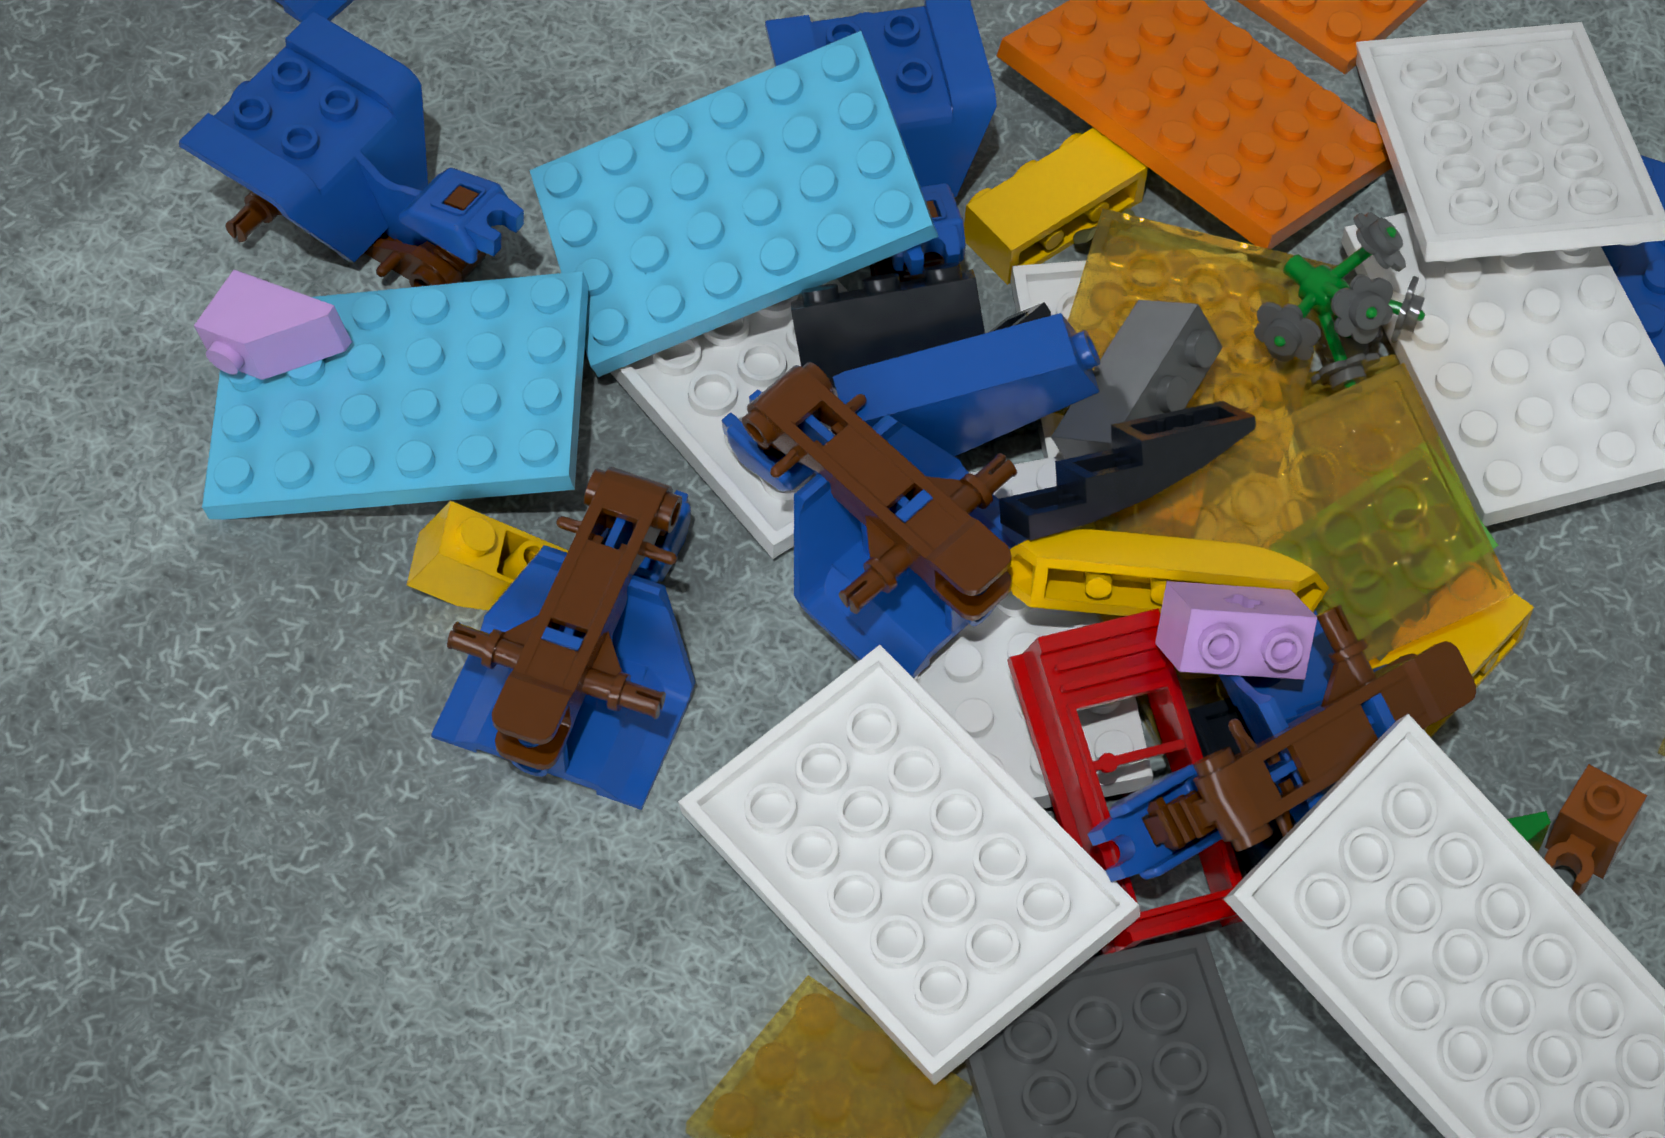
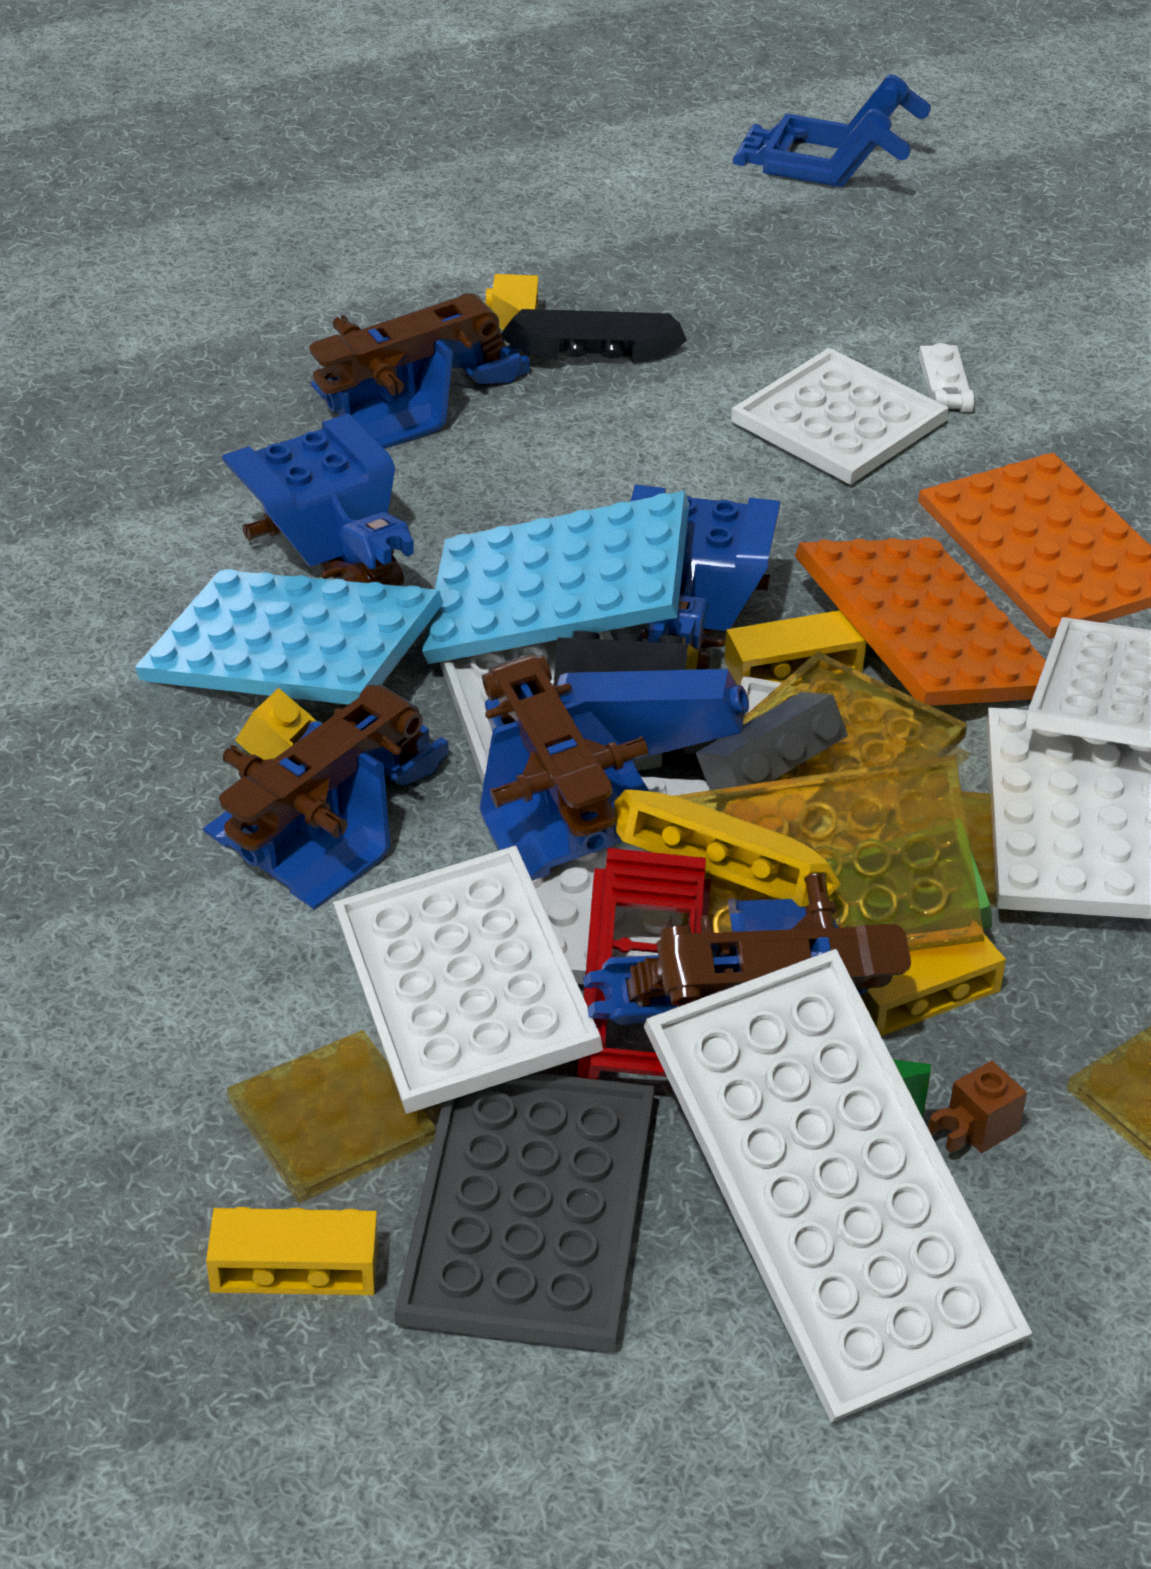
camera: 25 degrees right, 15 degrees down
lavender slope [194,270,352,380] -> none
black slope [999,401,1256,541] -> none
lavender brick [1155,581,1317,680] -> none
dark grey plant [1254,212,1425,391] -> none

